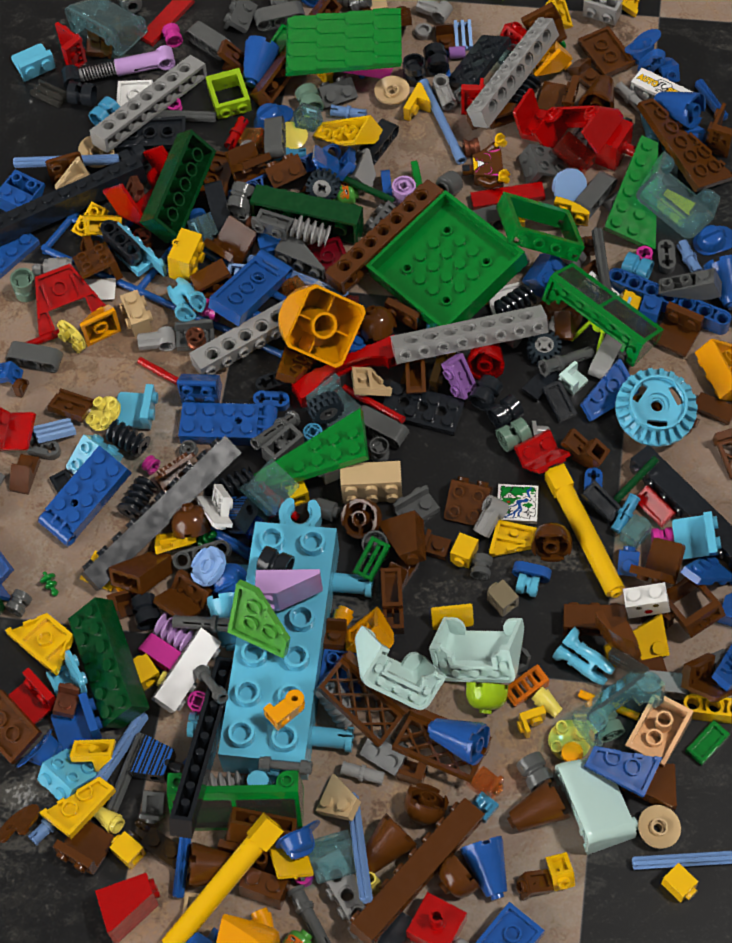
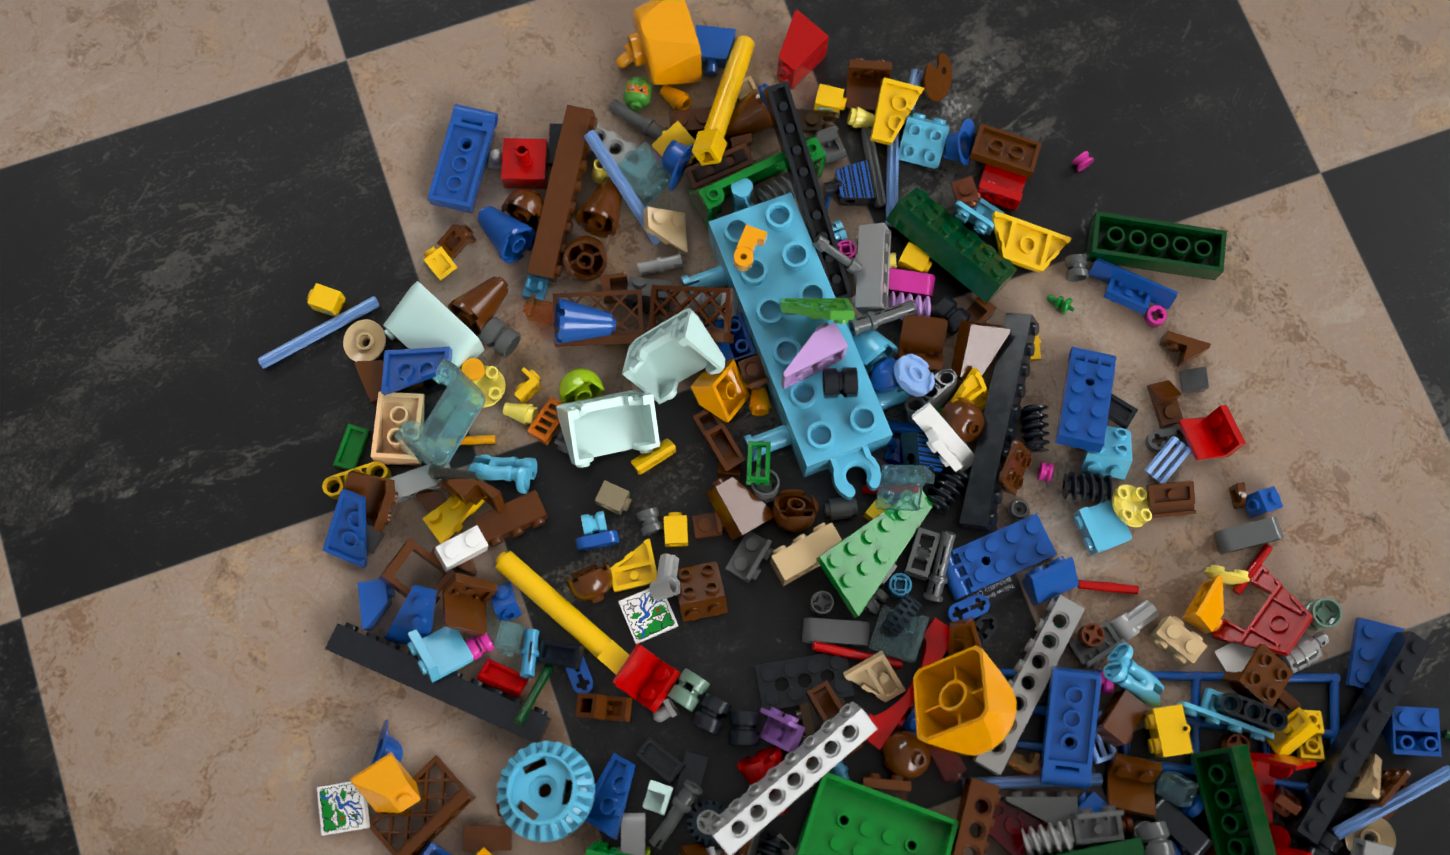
camera: 145 degrees right, 15 degrees up
blue bracket [51,692,103,751] -> none
yellow slope [70,739,116,772] -> none
dark grey bar [258,756,313,775] -> none

